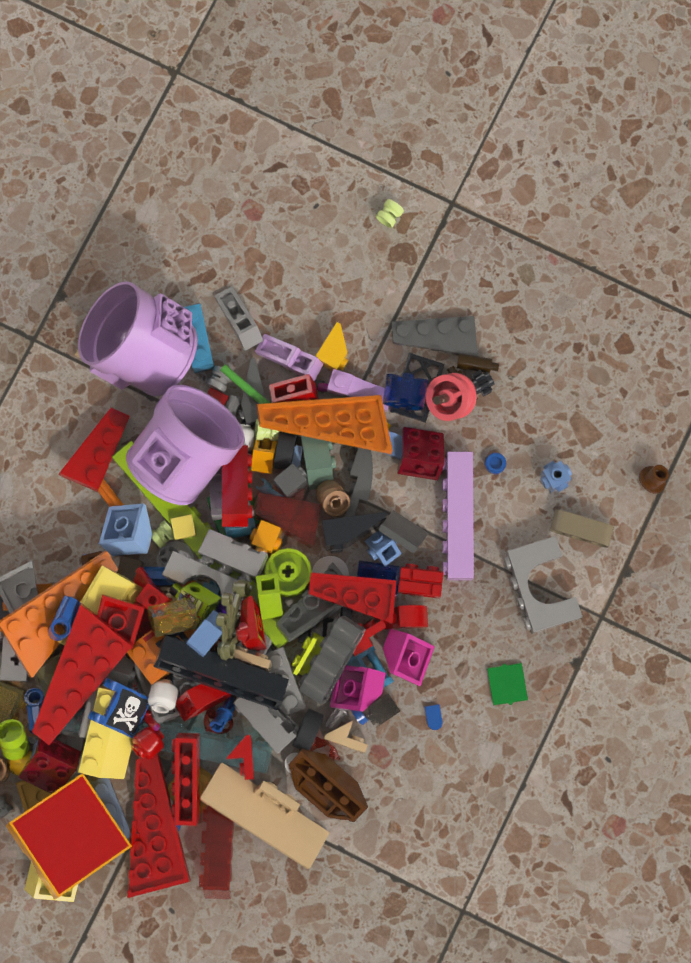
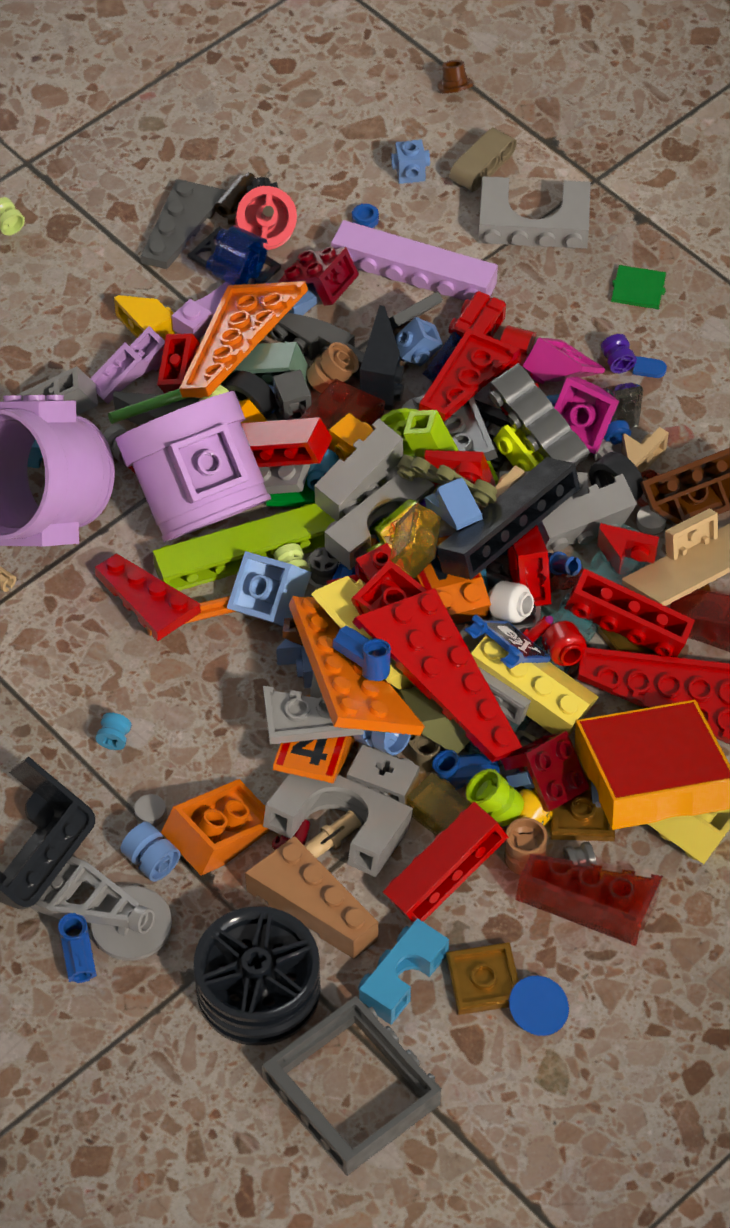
camera: 65 degrees left, 25 degrees down
light yellow tile [171,514,196,540] -> none
none -> dark purple wheel [601,334,637,373]

